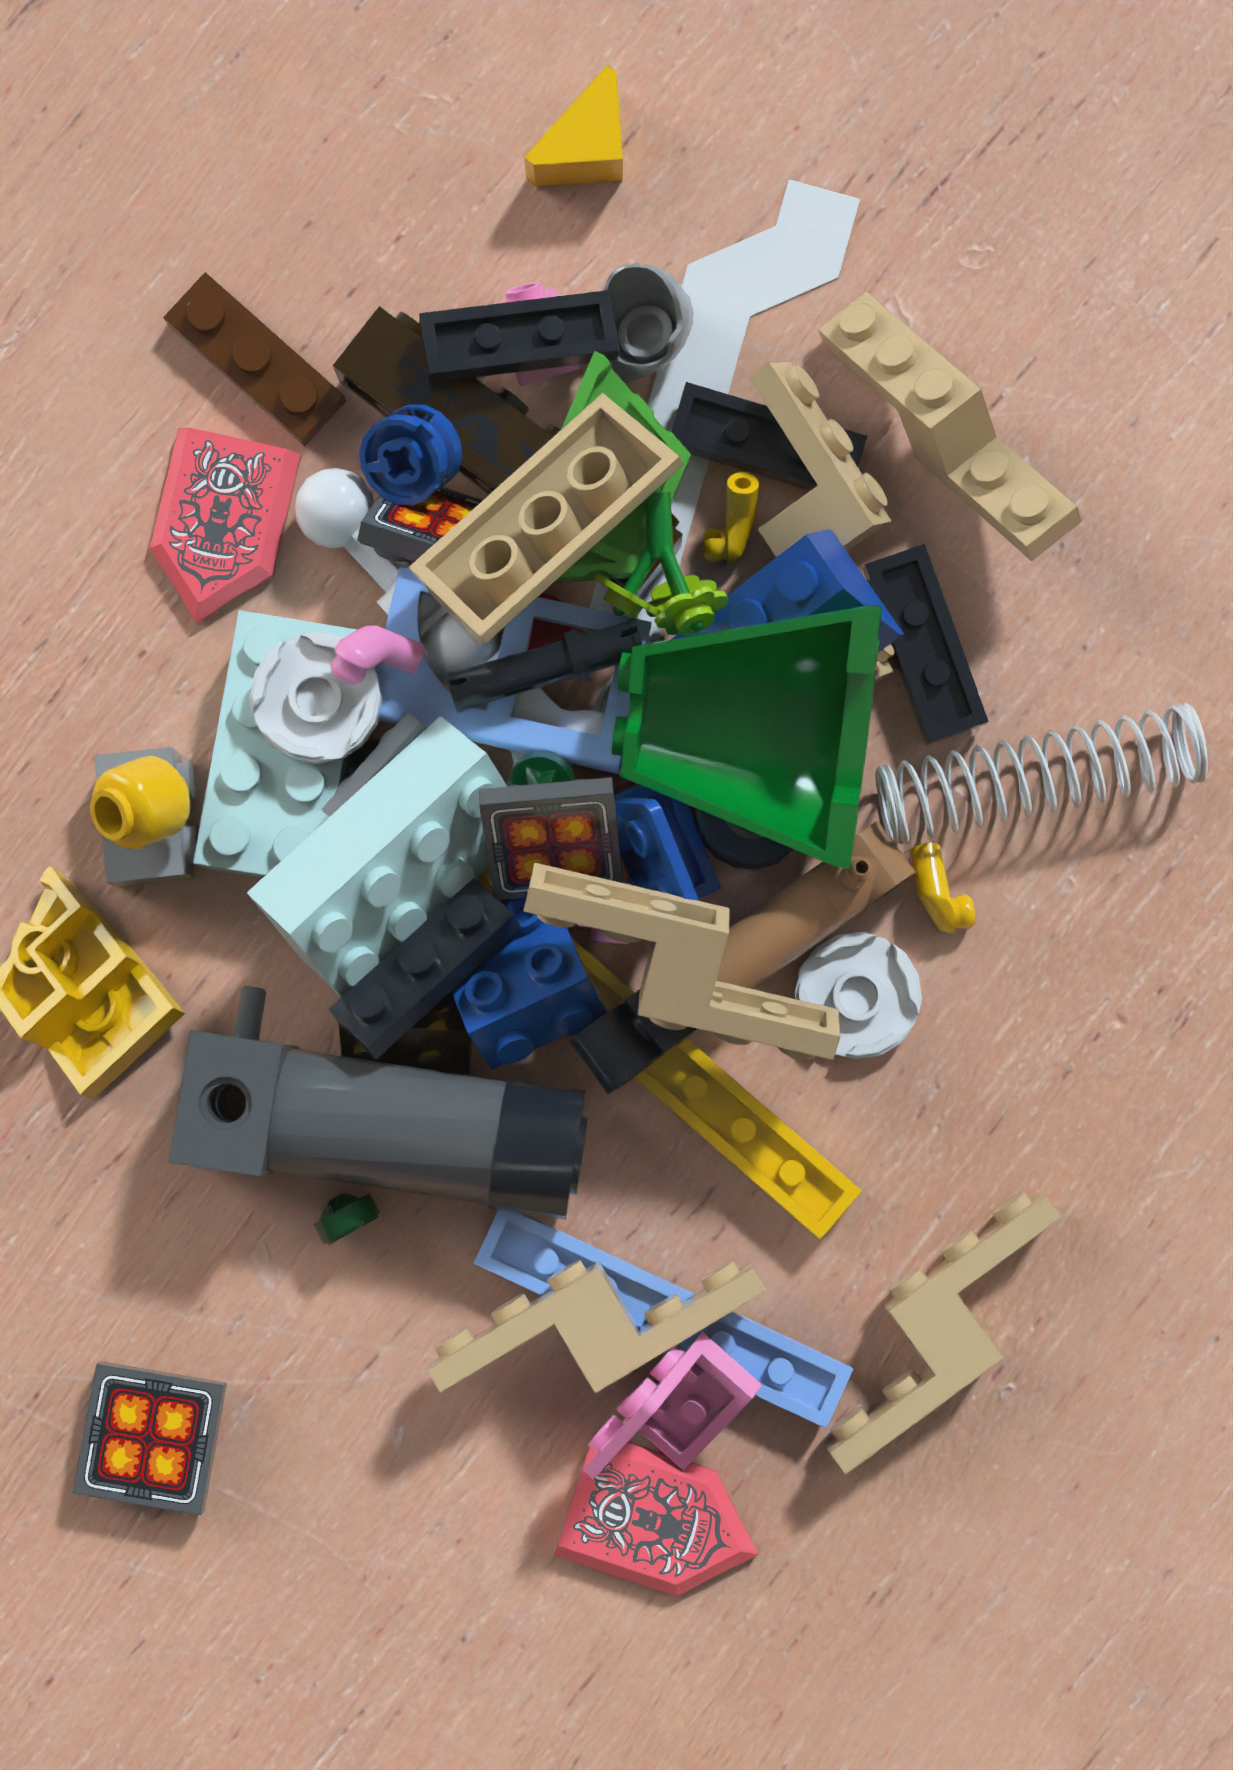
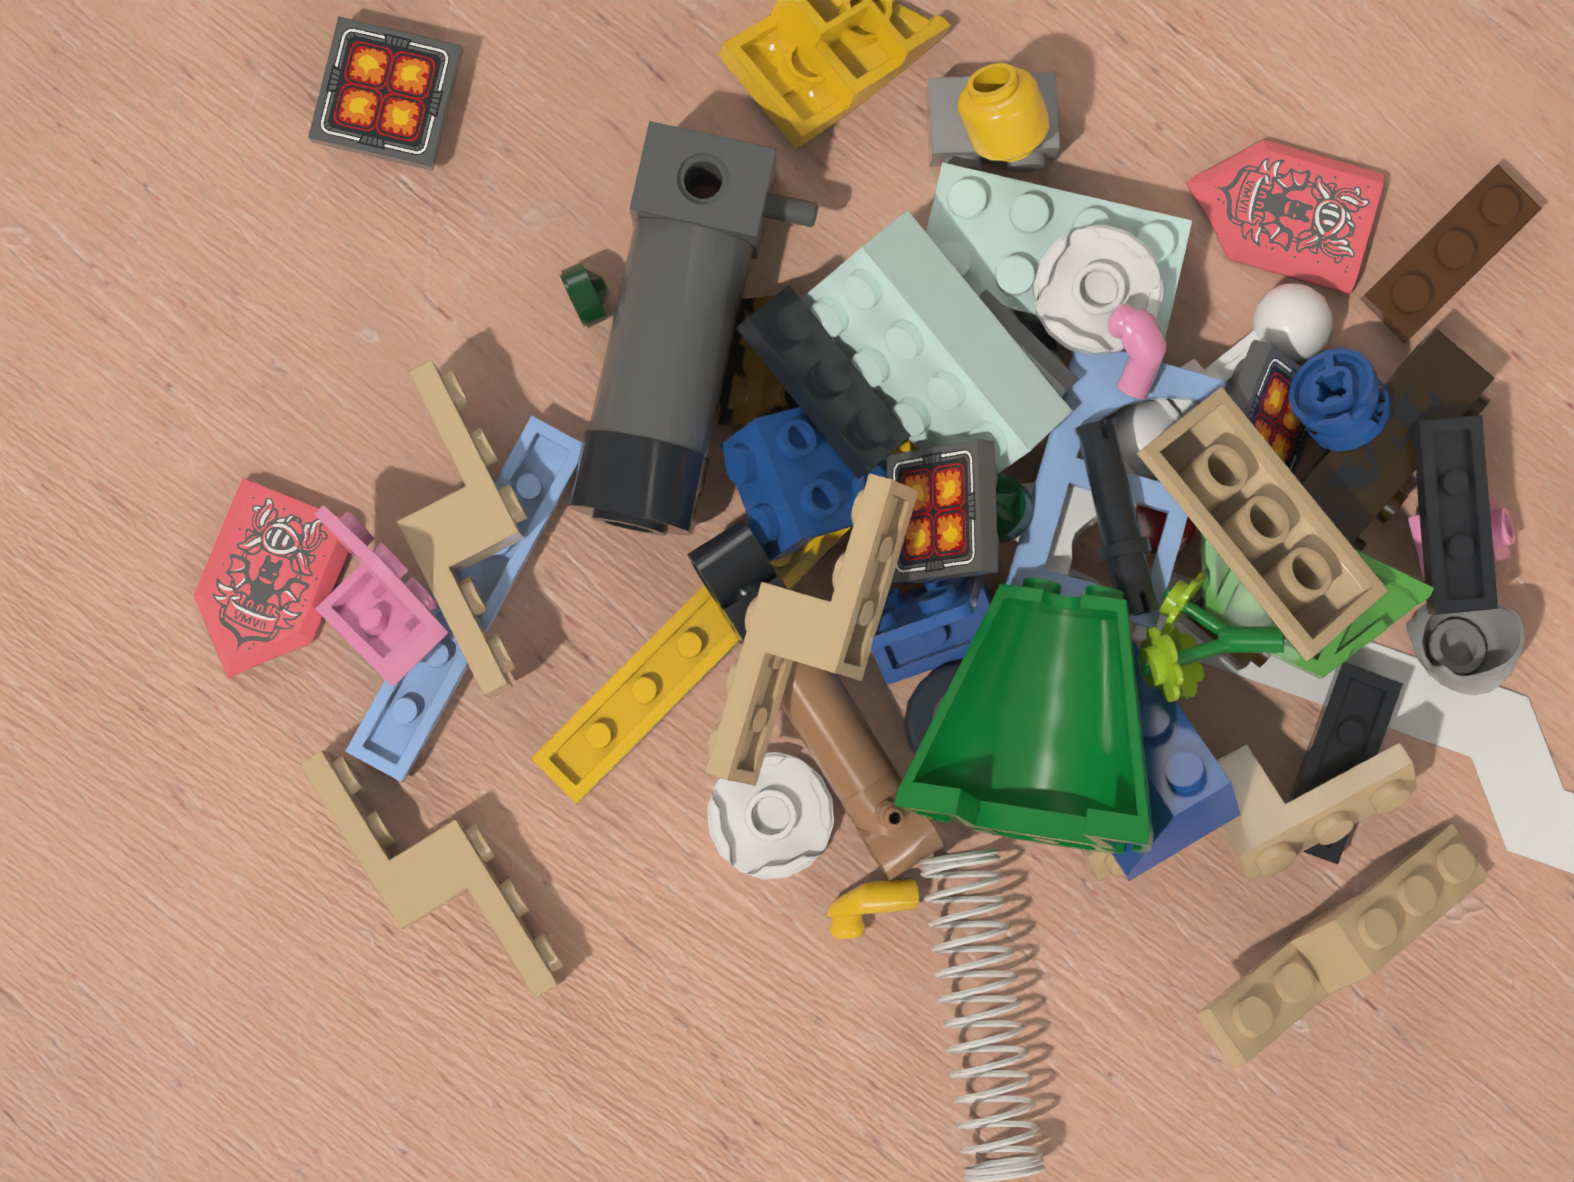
camera: 90 degrees right, 0 degrees up
yellow arm [703,472,759,565] -> none
black plate [863,544,989,746] -> none

